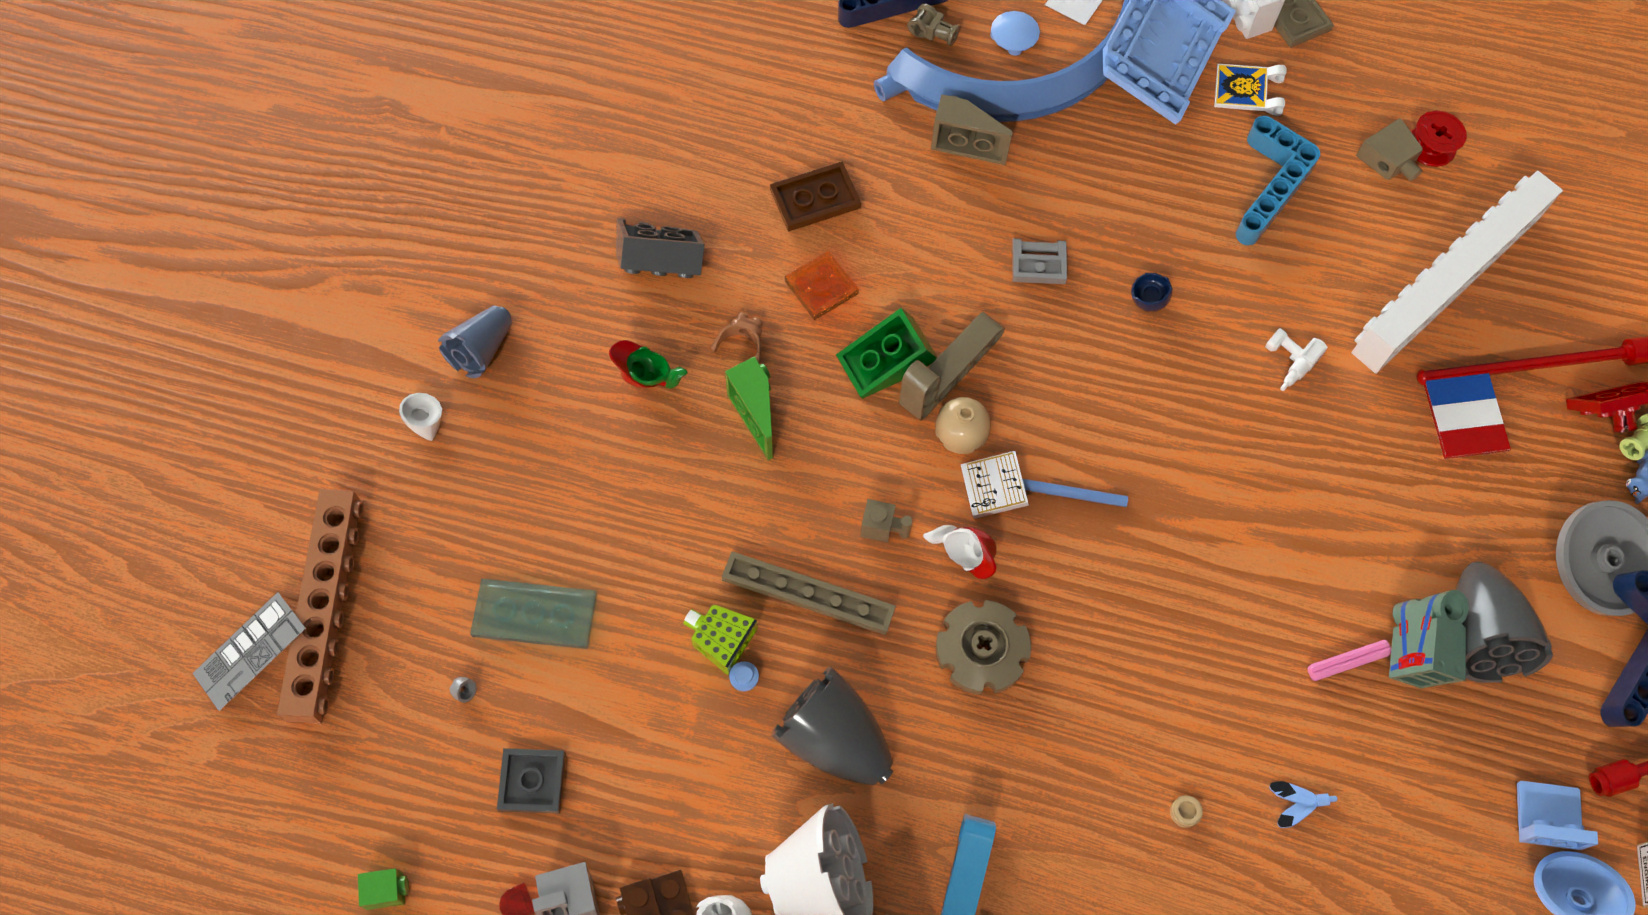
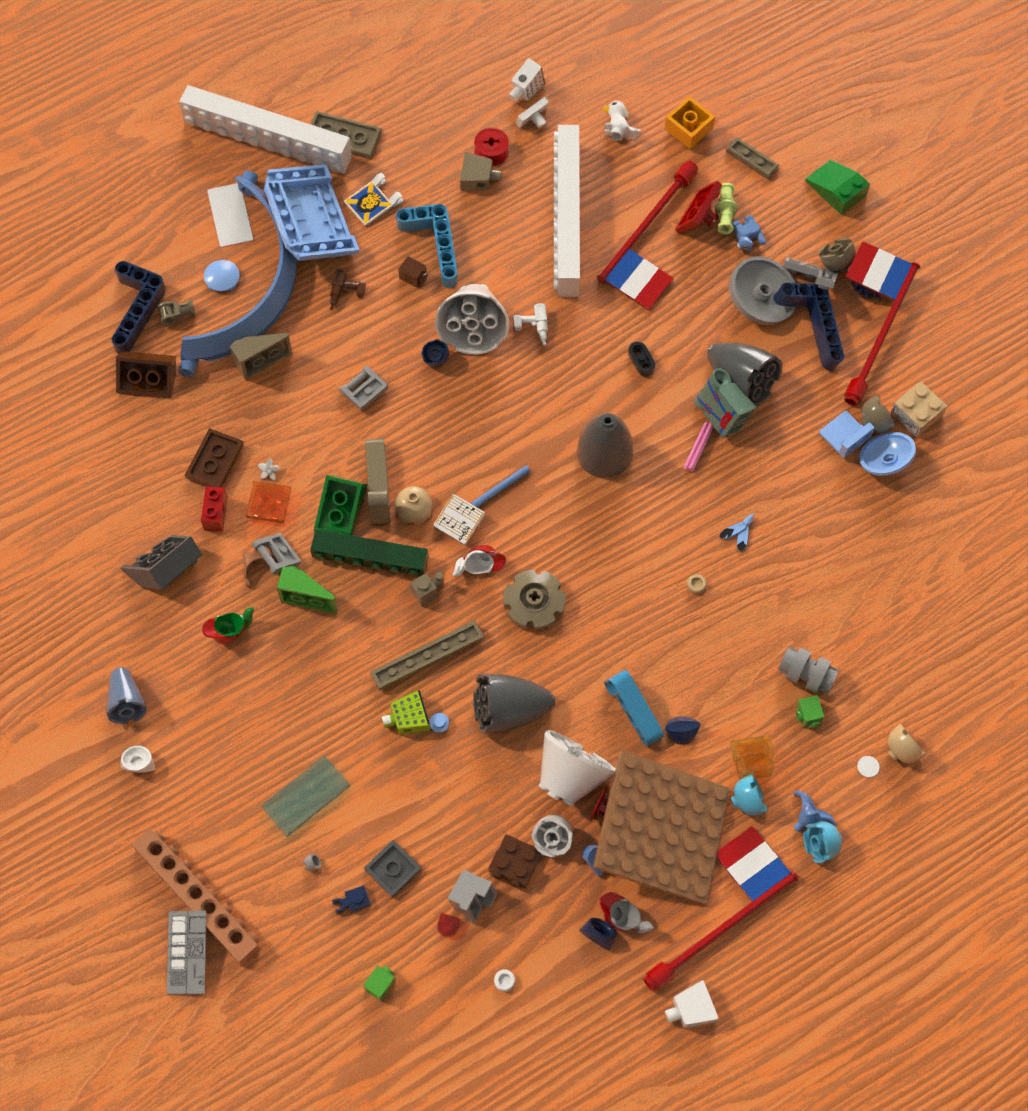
camera: 45 degrees left, 0 degrees up
none -> reddish brown slope [116,351,176,398]
none -> red brick [201,486,228,532]
none -> light grey plate [252,533,301,575]
none -> white plant [258,458,281,480]
none -> dark green brick [310,529,429,578]
none -> reddish brown piece [330,268,366,310]
none -> dark blue plate [332,885,371,914]
none -> reddish brown brick [398,256,428,288]
none -> white cone [435,284,509,355]
none -> white torso [508,58,545,102]
none -> white tile [516,97,549,129]
none -> dark grey cylinder [577,413,633,478]
none -> white animal [603,101,642,141]
none -> black plate [628,342,655,376]
none -> dark tan cylinder [860,395,896,433]

